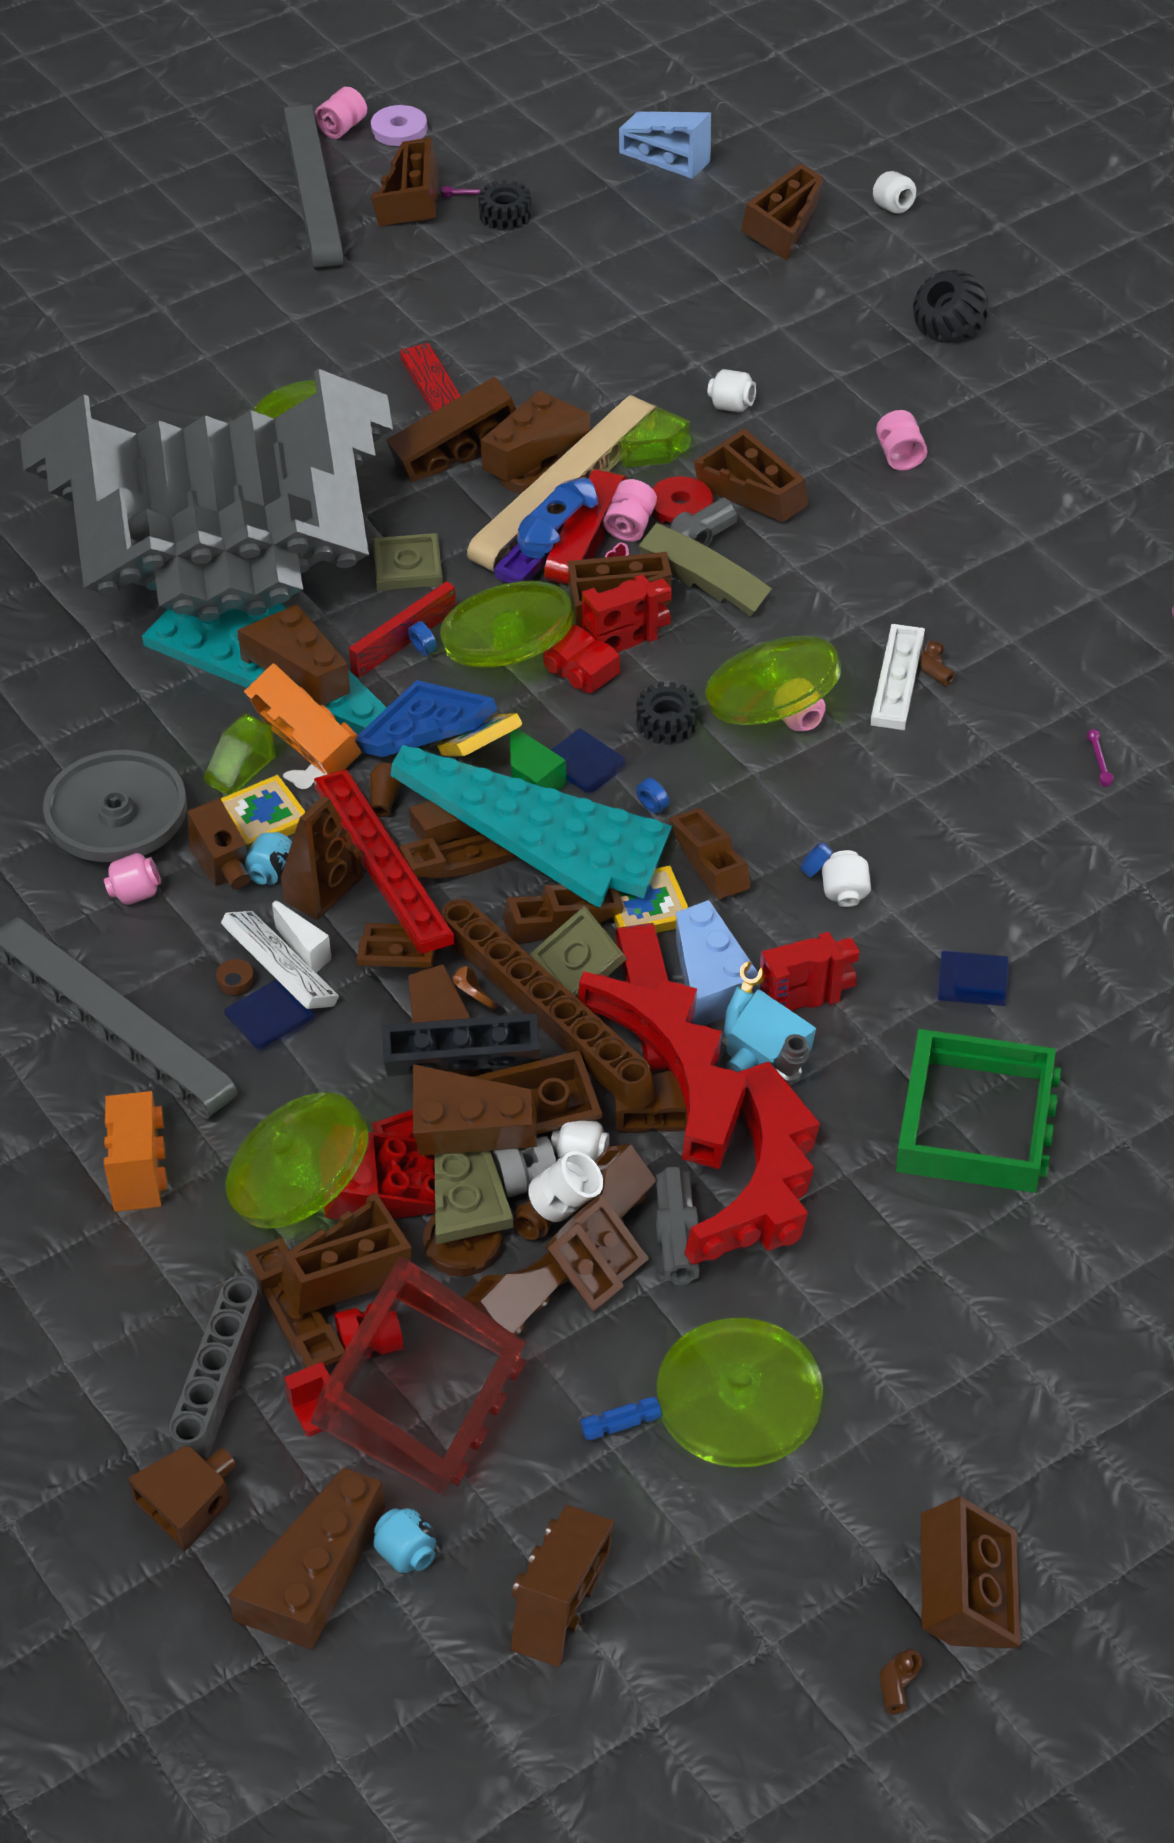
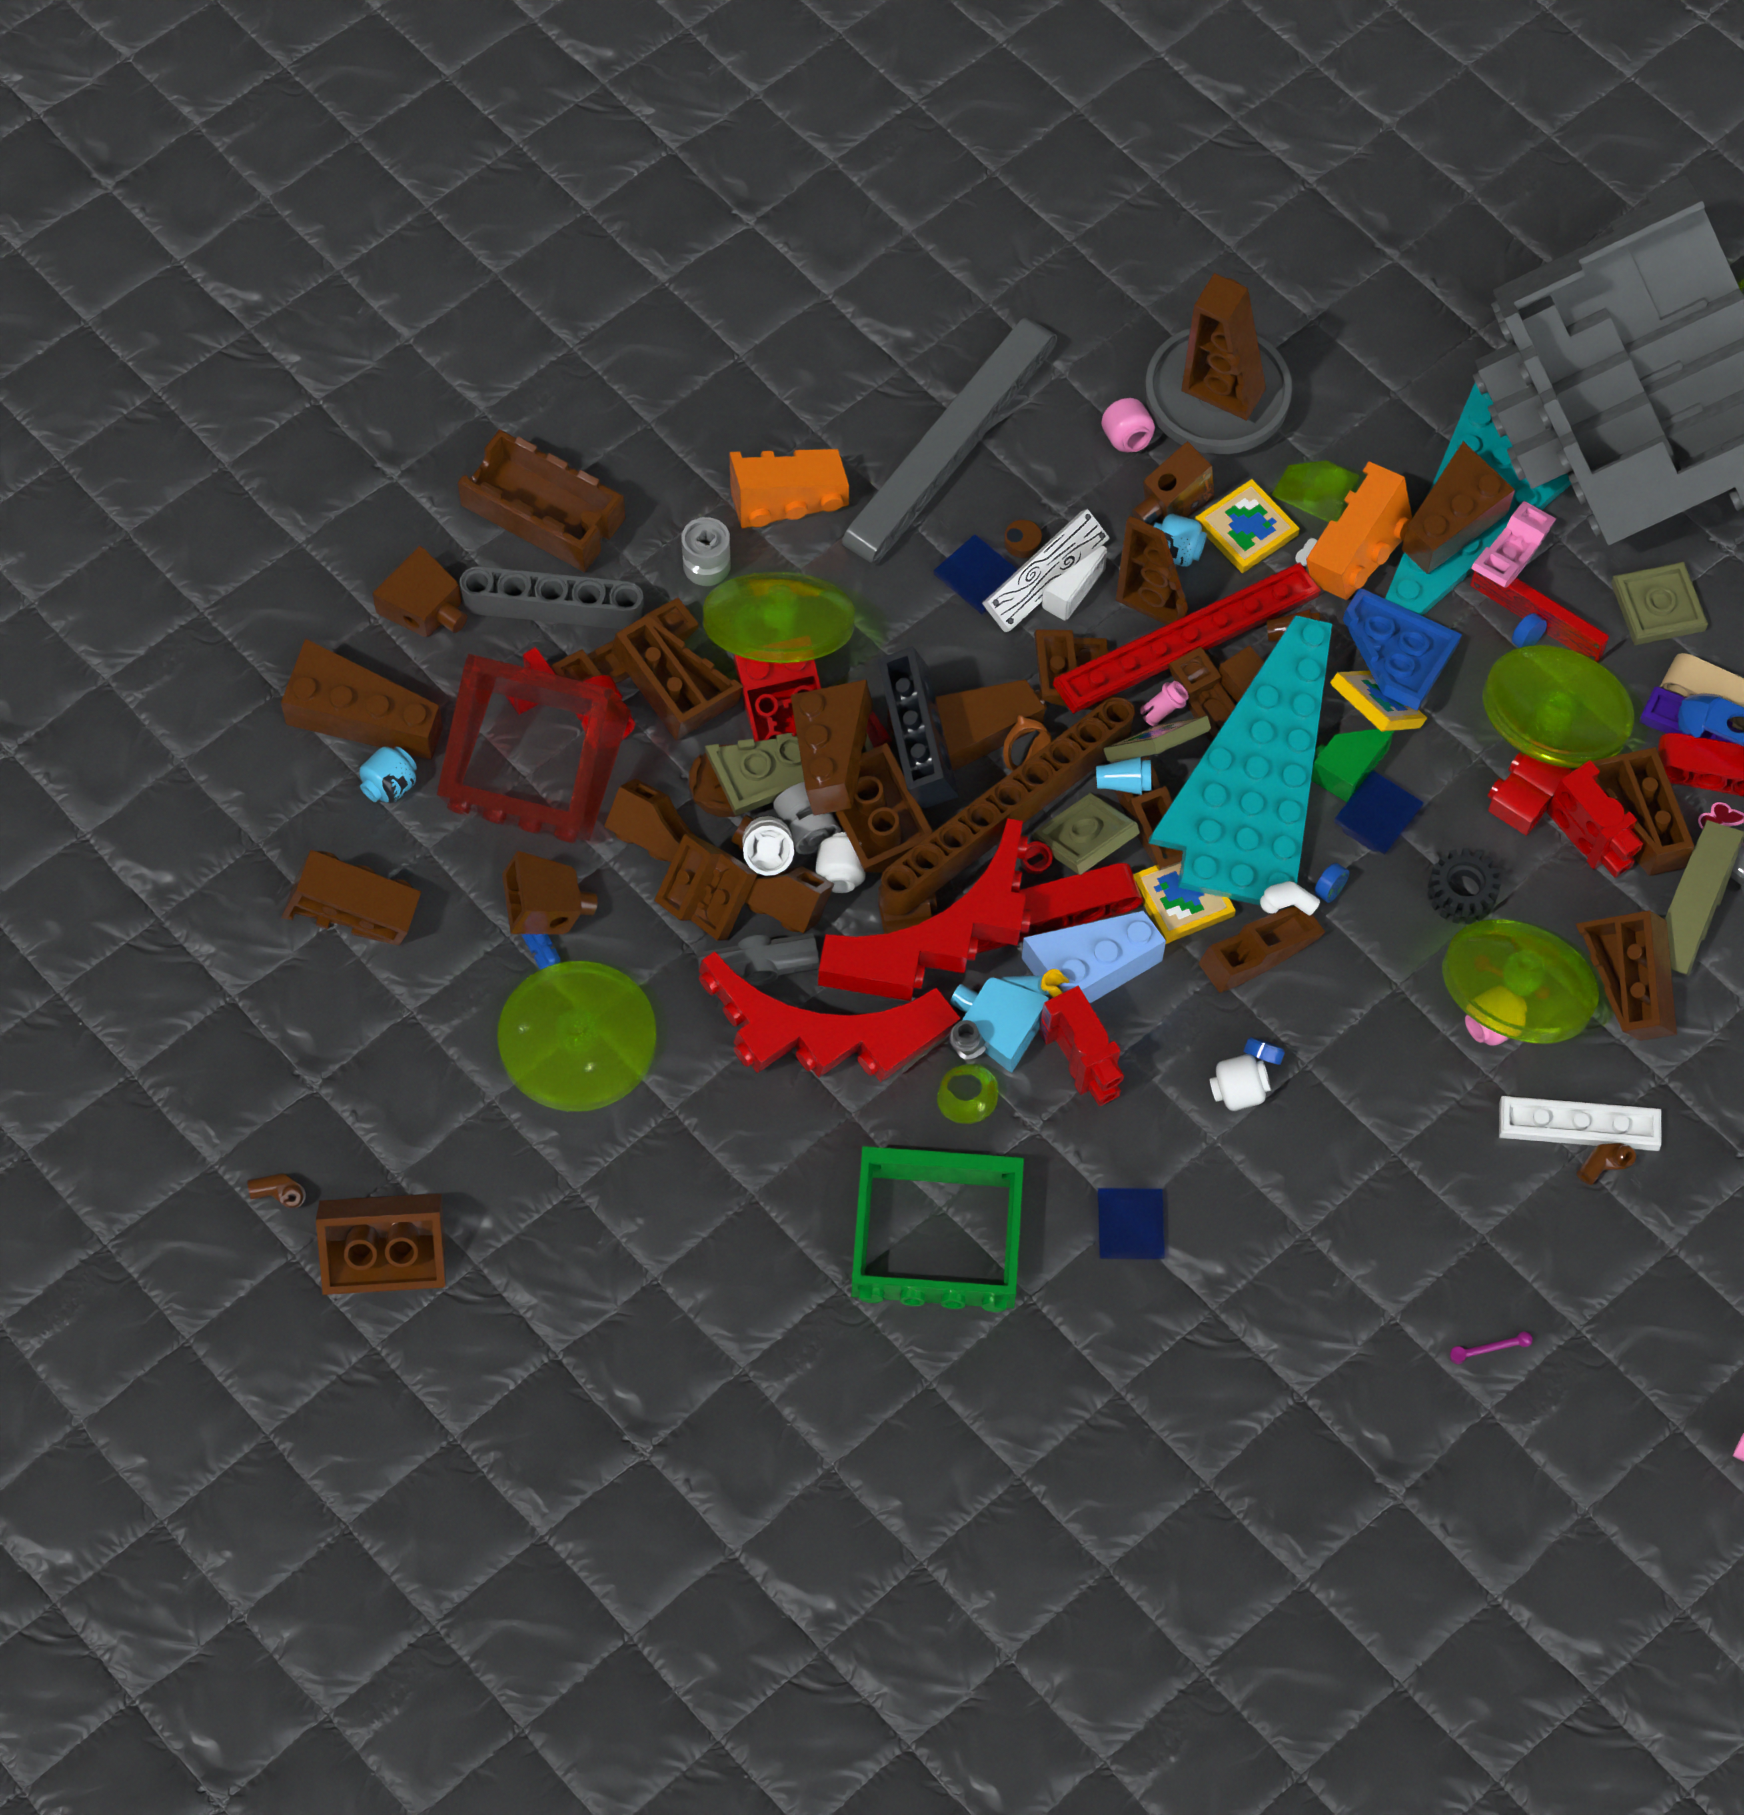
camera: 80 degrees right, 15 degrees up
none -> reddish brown piece [458,429,626,573]
none -> reddish brown torso [502,851,598,934]
none -> light grey wheel [682,517,731,586]
none -> clear neon green piece [937,1064,999,1124]
none -> medium azure cone [1096,757,1152,795]
none -> olive tile [1103,716,1211,762]
none -> bright pink pin [1140,681,1189,727]
none -> reddish brown wedge [1181,273,1266,421]
none -> white arm [1260,881,1320,916]
none -> bright pink slope [1471,501,1556,588]
none -> reddish brown wedge [1576,910,1677,1041]

